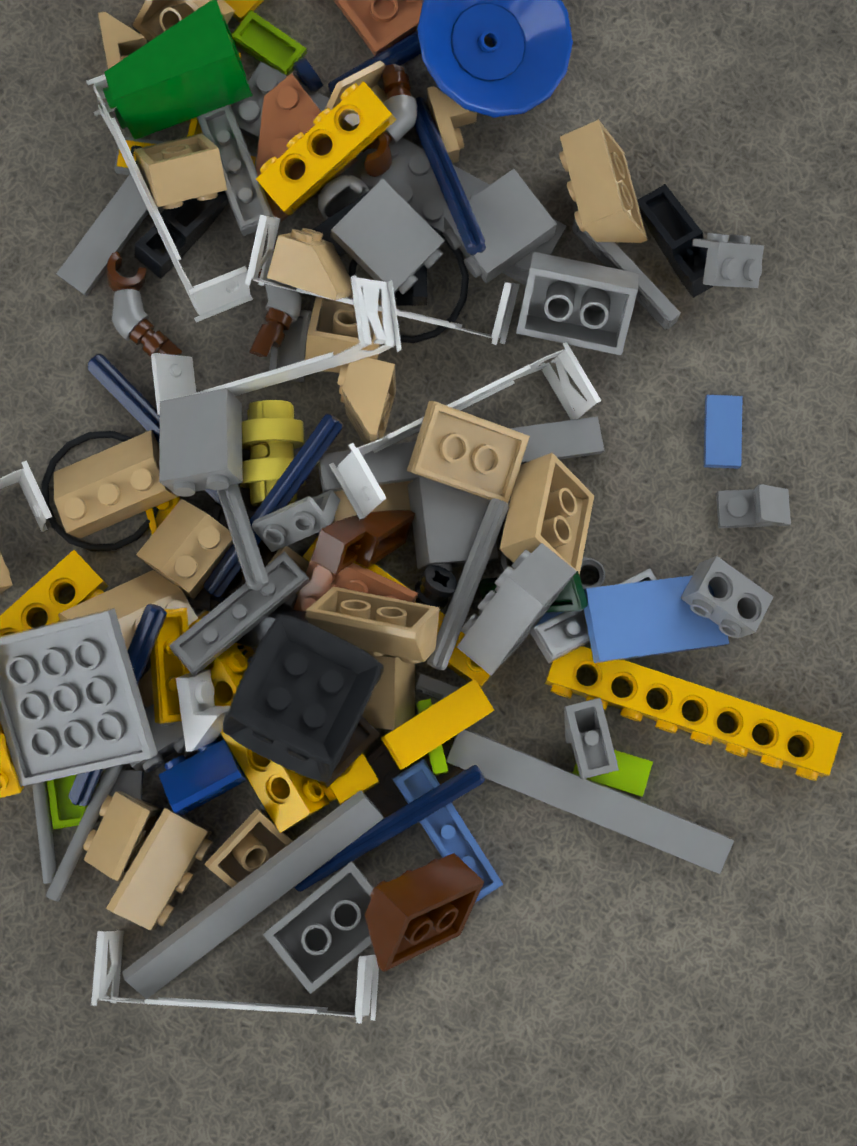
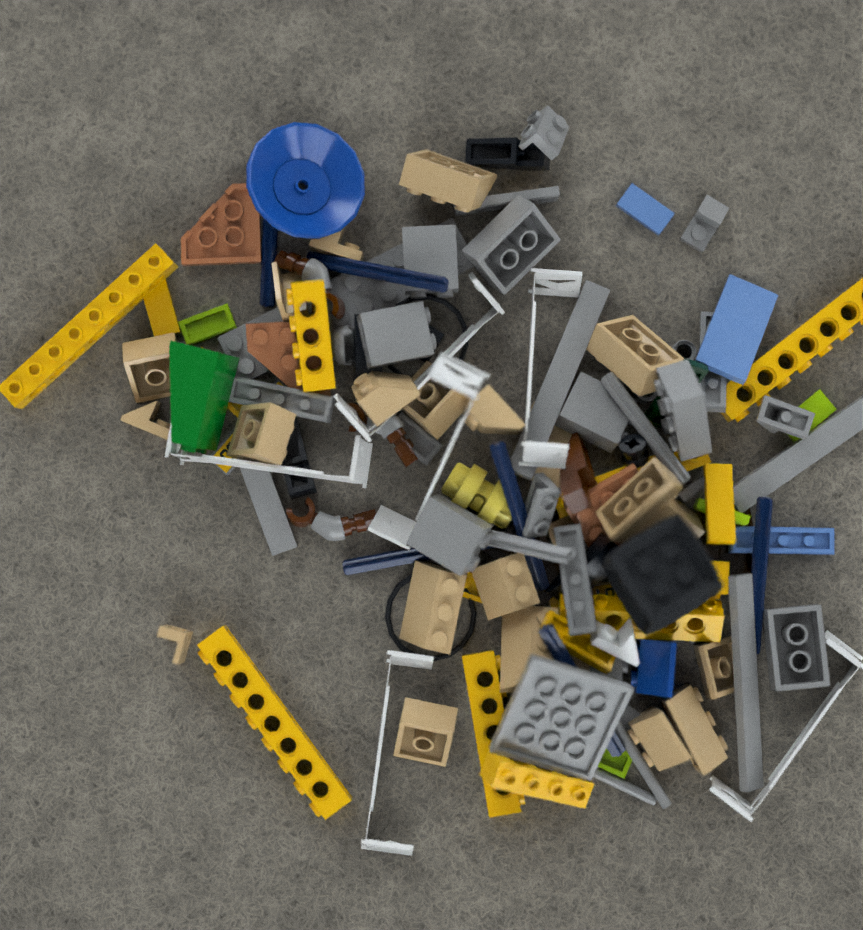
camera: 55 degrees left, 5 degrees up
dark blue tile [293,57,323,93] -> none
reddish brown slope [365,853,484,972] -> none
tan tile [407,401,530,504] -> none
light grey brick [681,556,773,639] -> none

